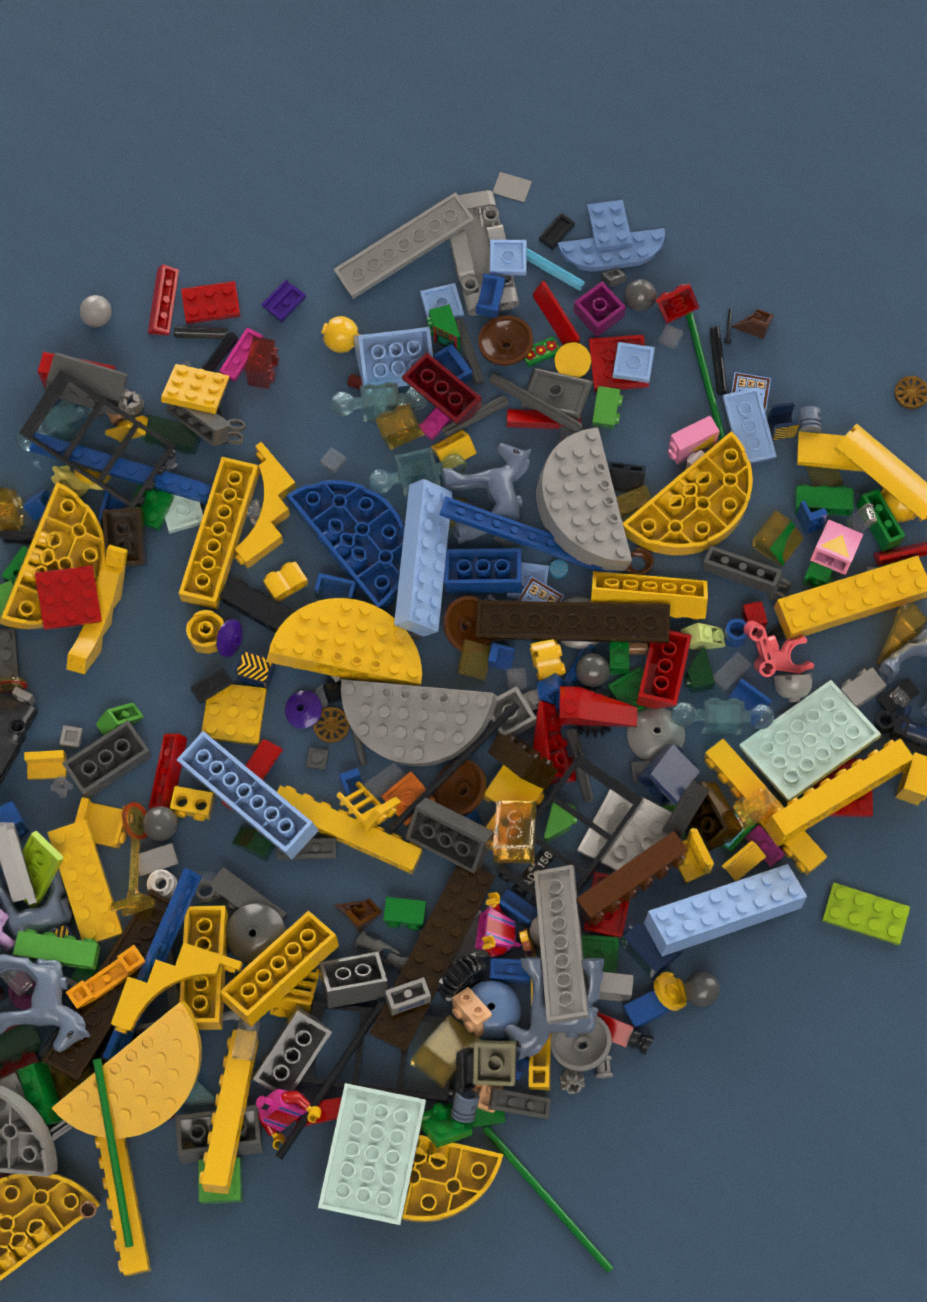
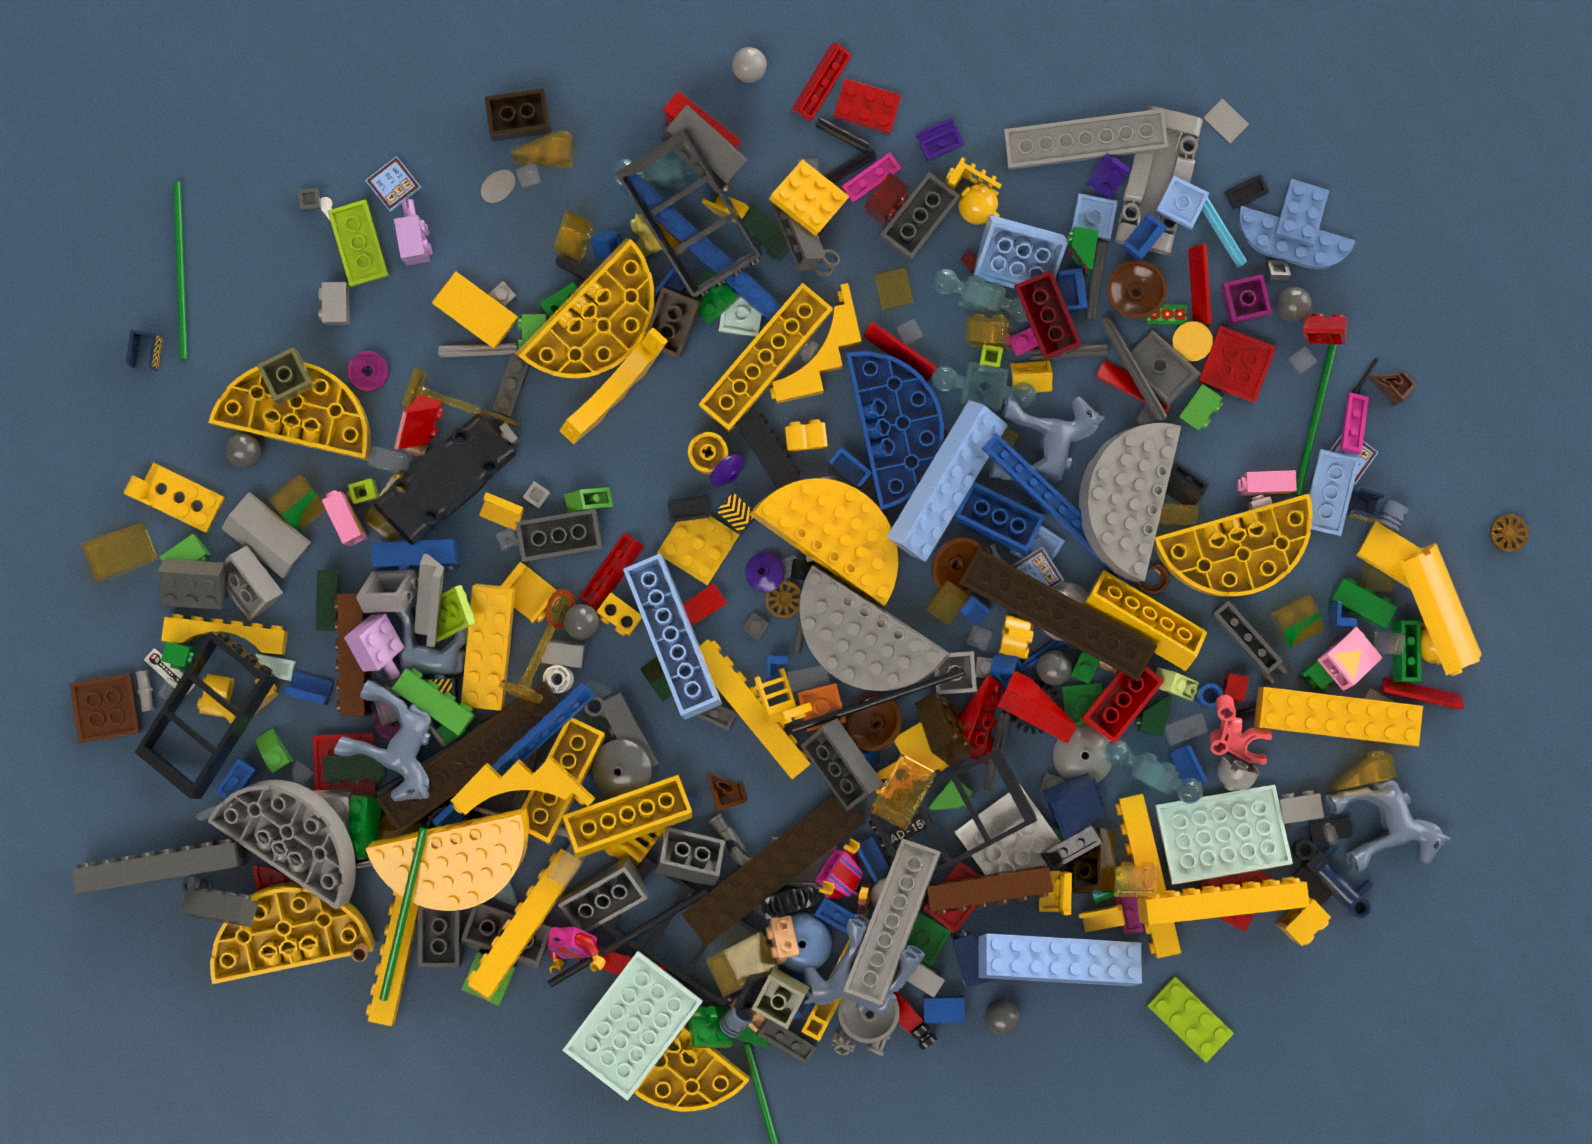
camera: 25 degrees right, 15 degrees up
red plate [34,565,102,630] -> none
light orange slope [66,945,146,1009] -> none
light grey gear [121,389,144,415] -> none
green brick [383,897,426,931] -> none
light grey brick [385,977,431,1015] -> none
dark azure tile [549,559,568,579] -> none
light blue tile [613,342,655,383] -> none
yellow tile [654,971,687,1011] -> none
black axle [710,326,727,395] -> none
none -> dark grey brick [418,905,462,967]
none -> red slope [863,321,937,381]
none -> clear yellow piece [874,268,914,310]
none -> dark grey brick [879,172,961,263]
none -> yellow plate [945,157,1002,196]
none -> lime brick [978,344,1003,371]
none -> dark purple plate [1086,153,1131,199]
none -> dark pink plate [1340,393,1369,455]

